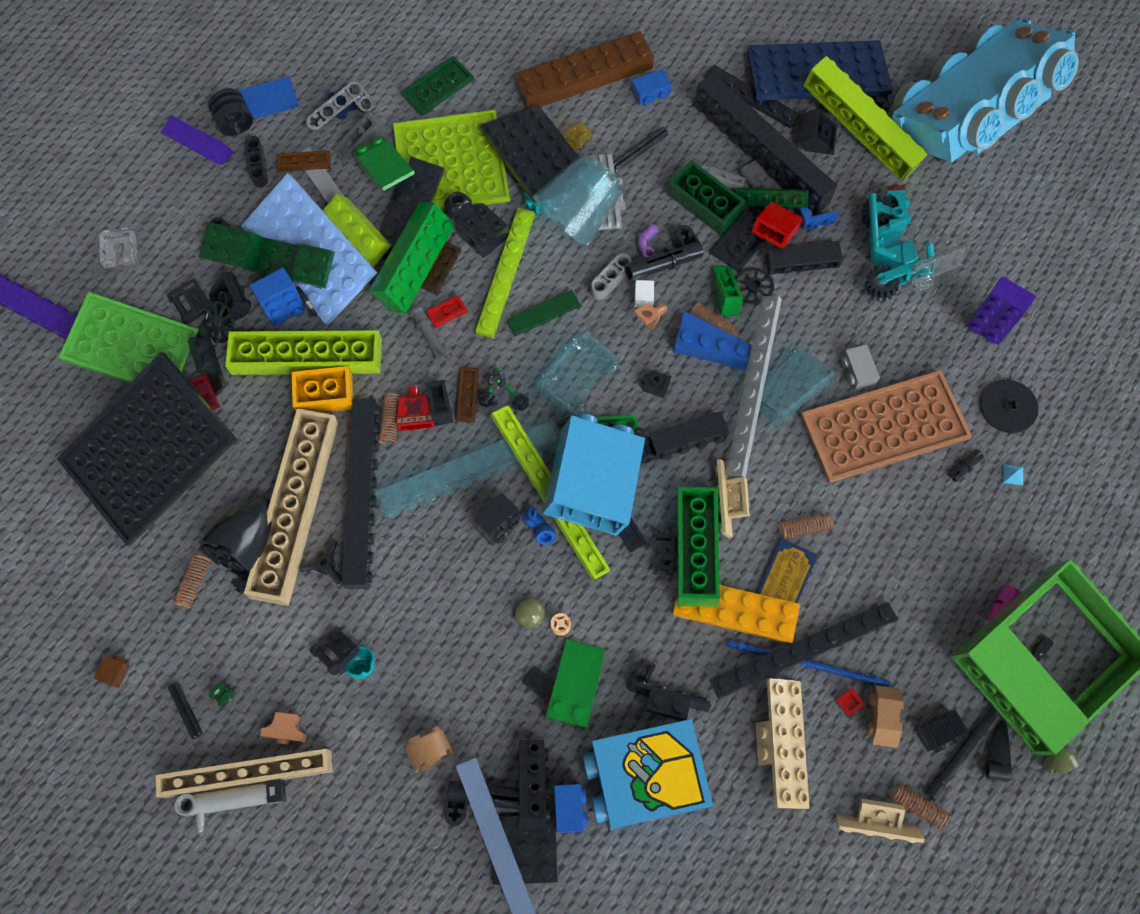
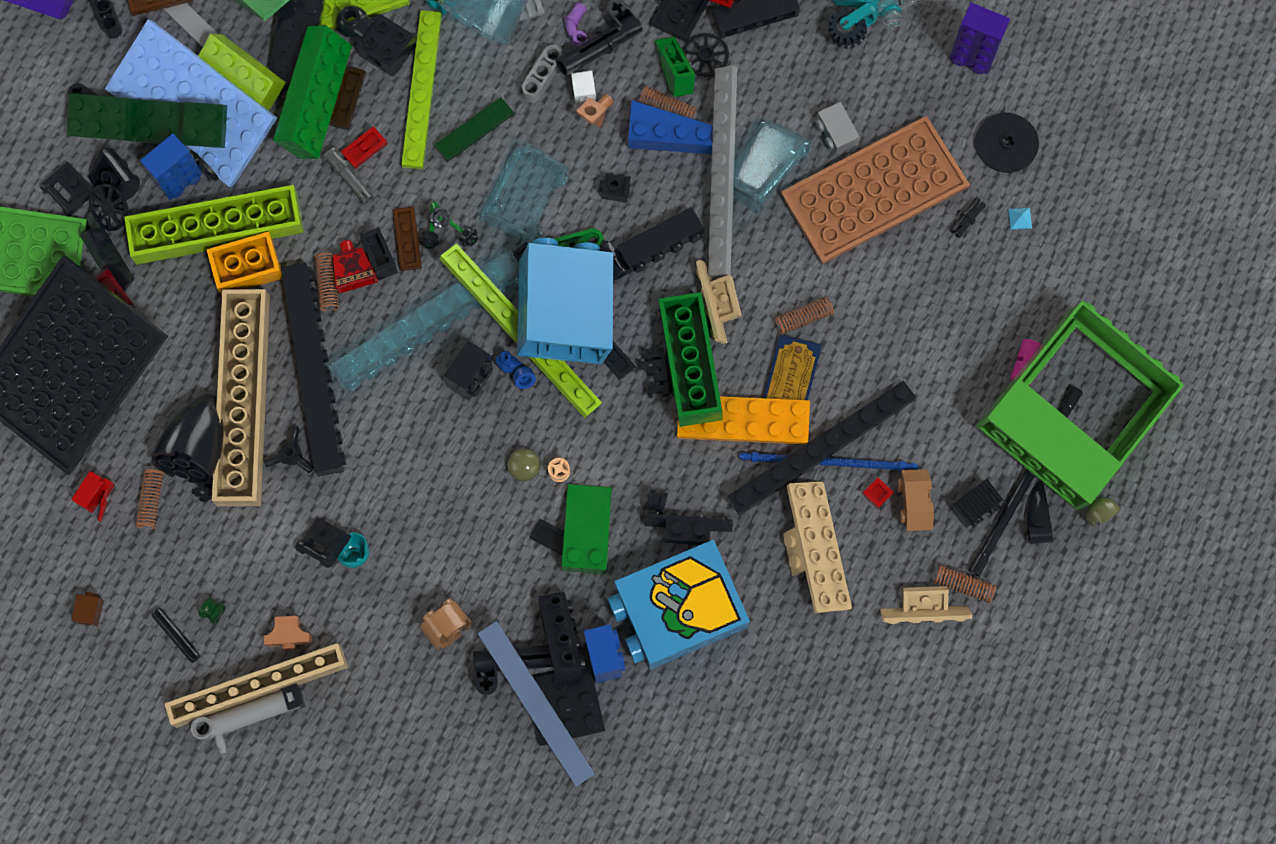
camera: 10 degrees left, 5 degrees up
none -> red piece [71,471,115,522]

